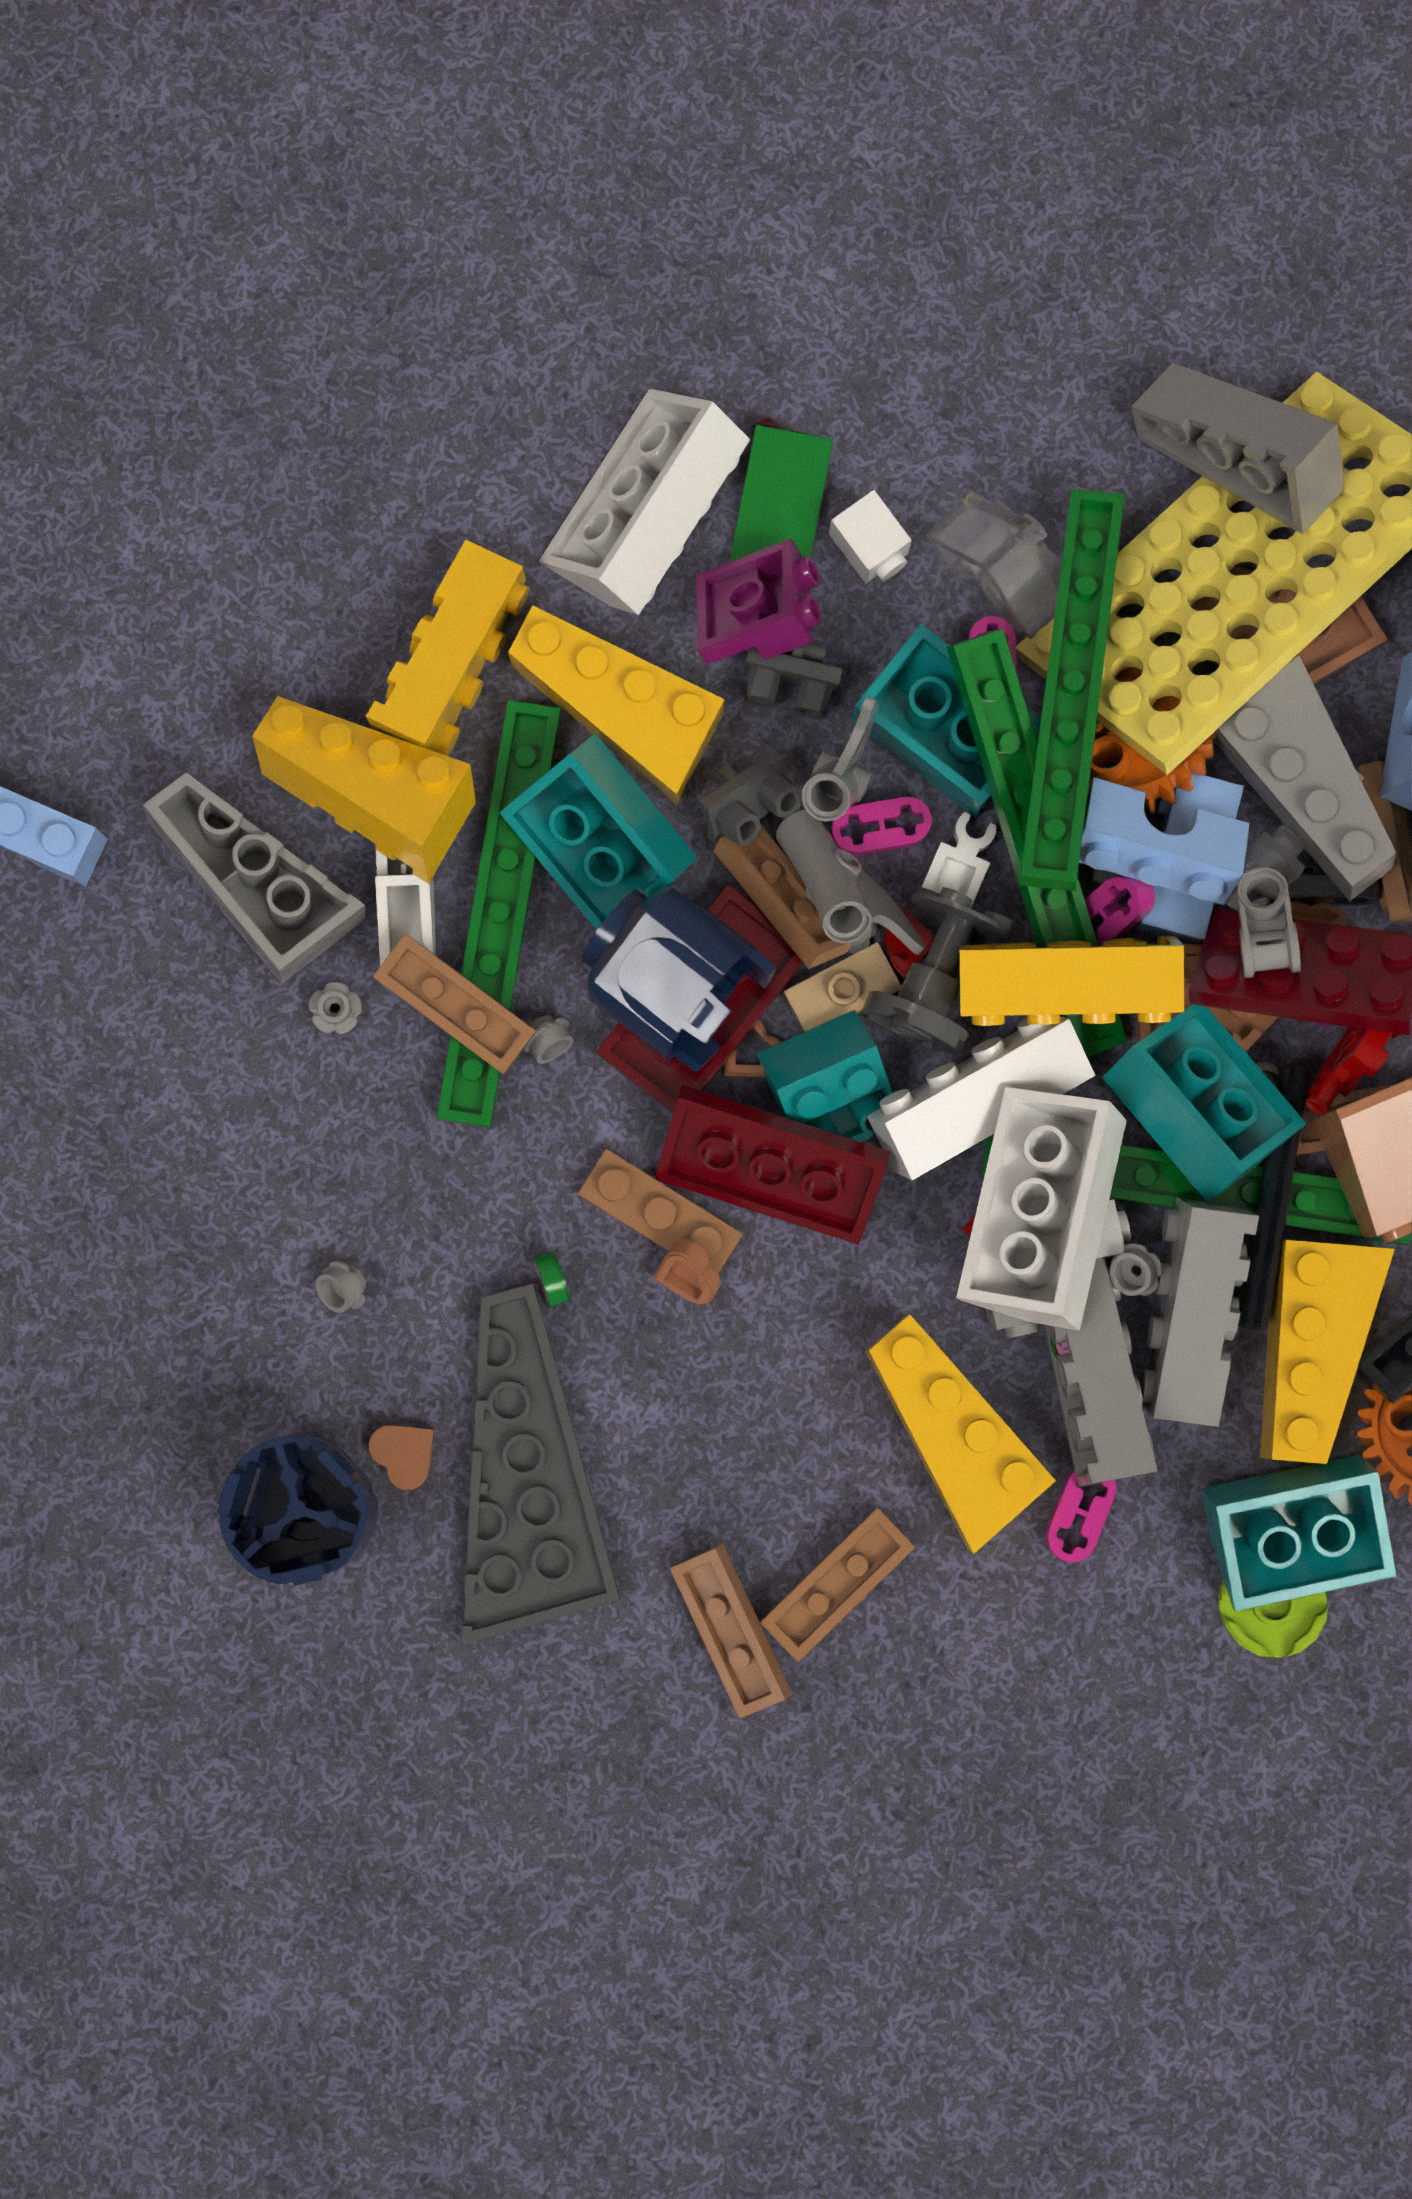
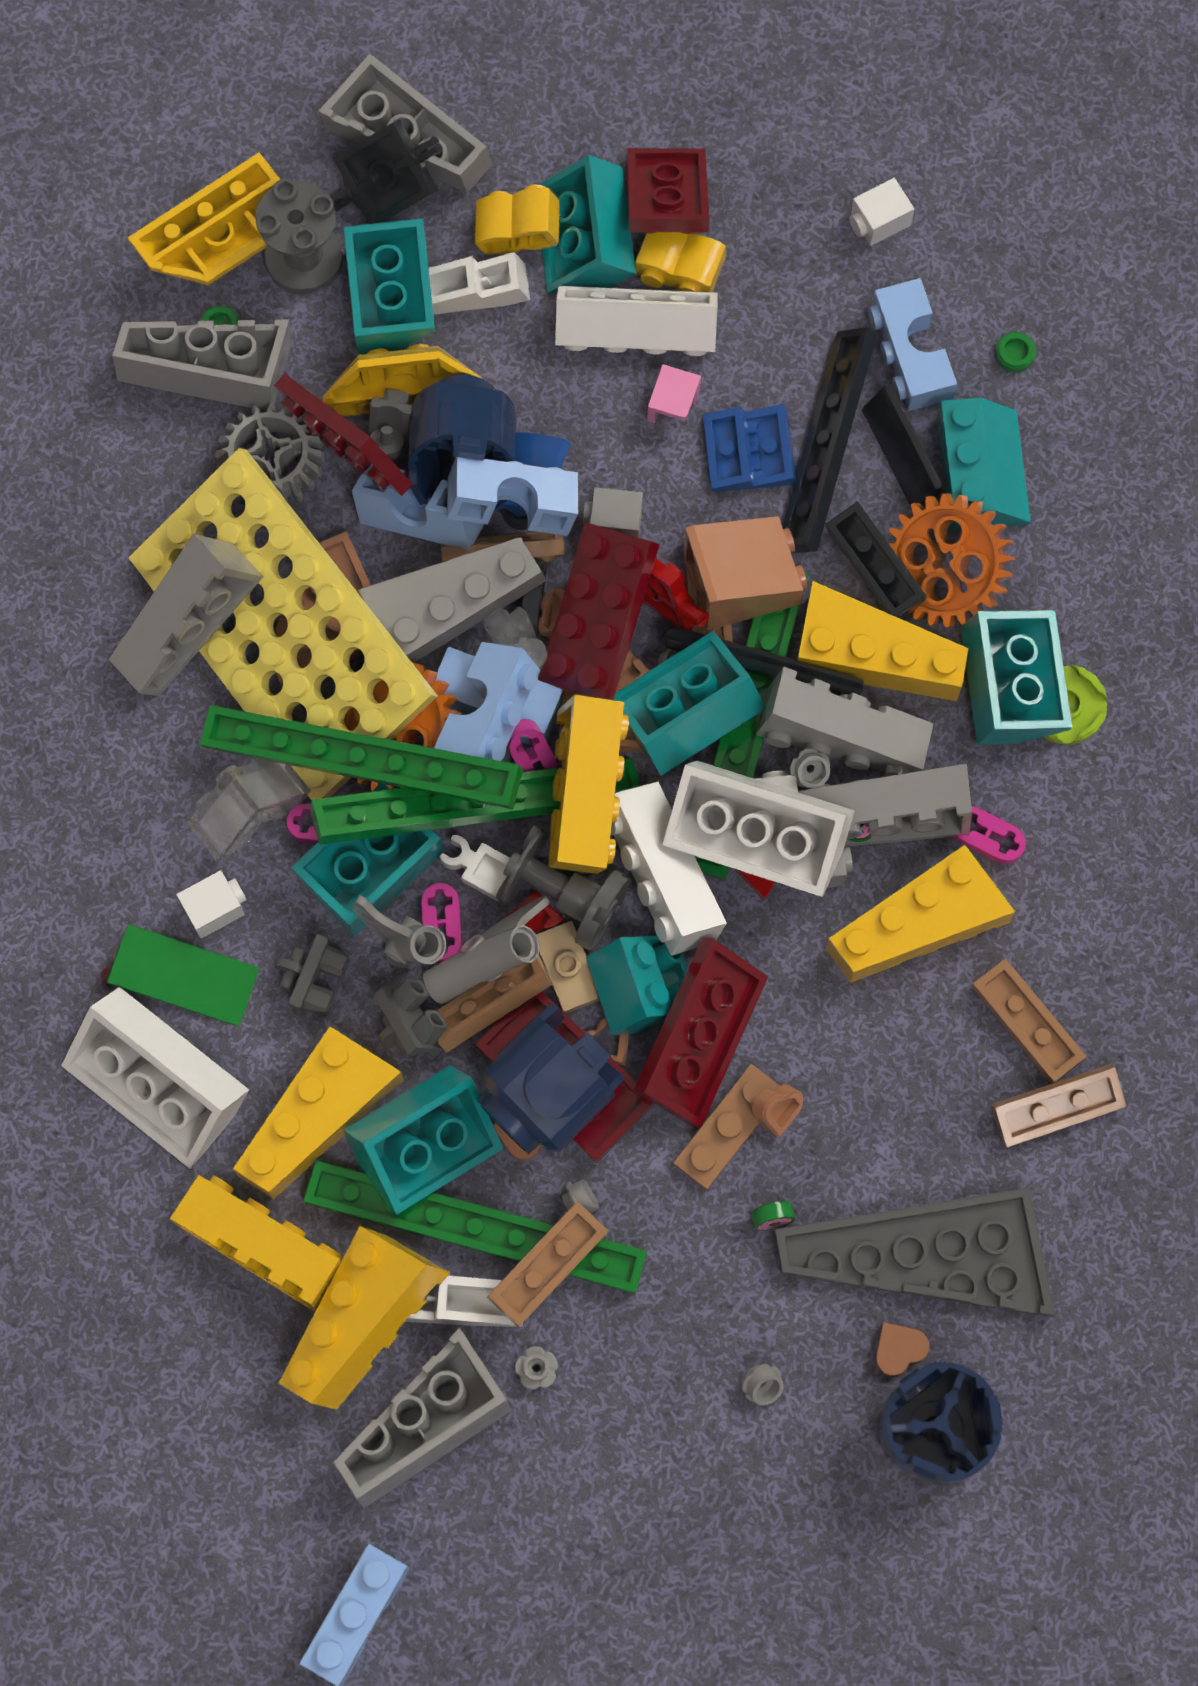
camera: 80 degrees left, 10 degrees down
magenta plate [696,539,822,664] -> none
light grey piece [1238,867,1301,978] -> none

